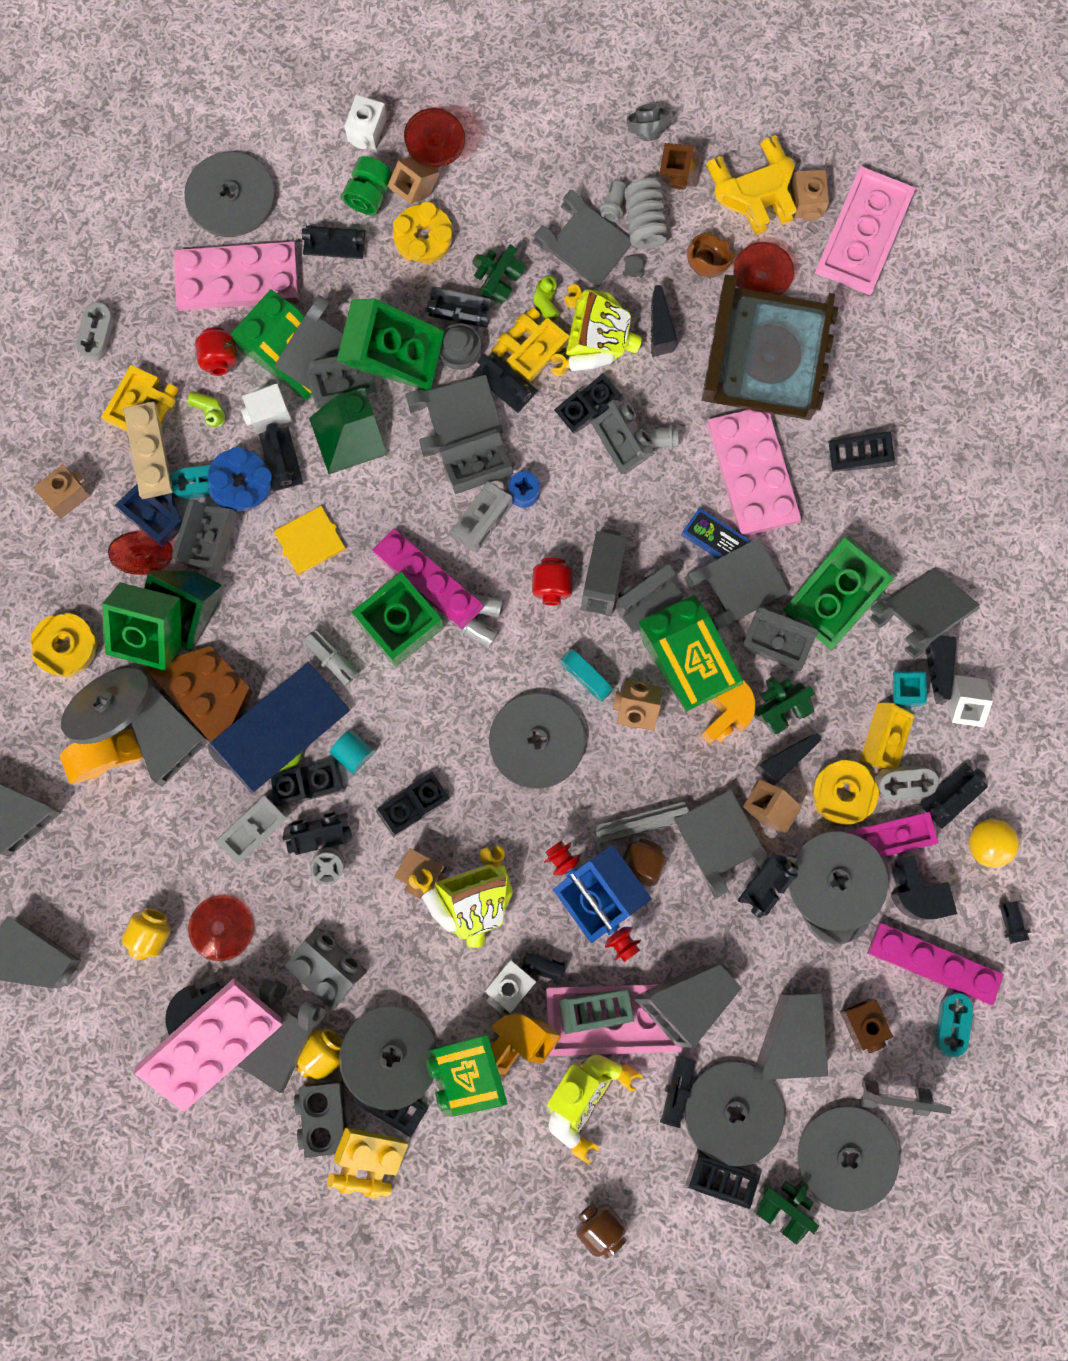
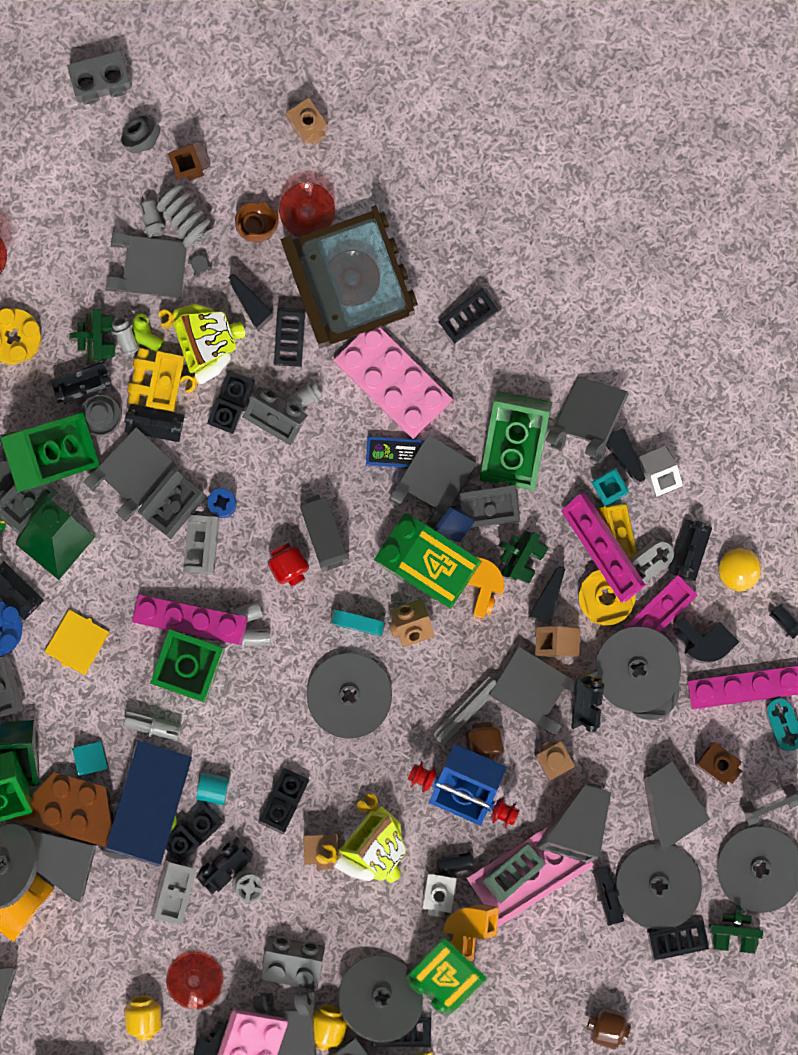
camera: 30 degrees left, 5 degrees up
neon yellow torso [547,1054,643,1164] -> none
dark grey bracket [615,564,683,633] -> none
yellow connector [706,135,797,236] -> none
bright pink plate [815,166,916,295] -> none
none -> dark grey brick [67,50,132,105]
none -> teal slope [72,741,108,776]
none -> light grey pin [111,317,139,355]
none -> black slope [274,307,306,367]
none -> dark blue slope [434,507,474,542]
none -> medium nougat brick [535,740,575,781]
none -> dark pink plate [561,493,646,602]

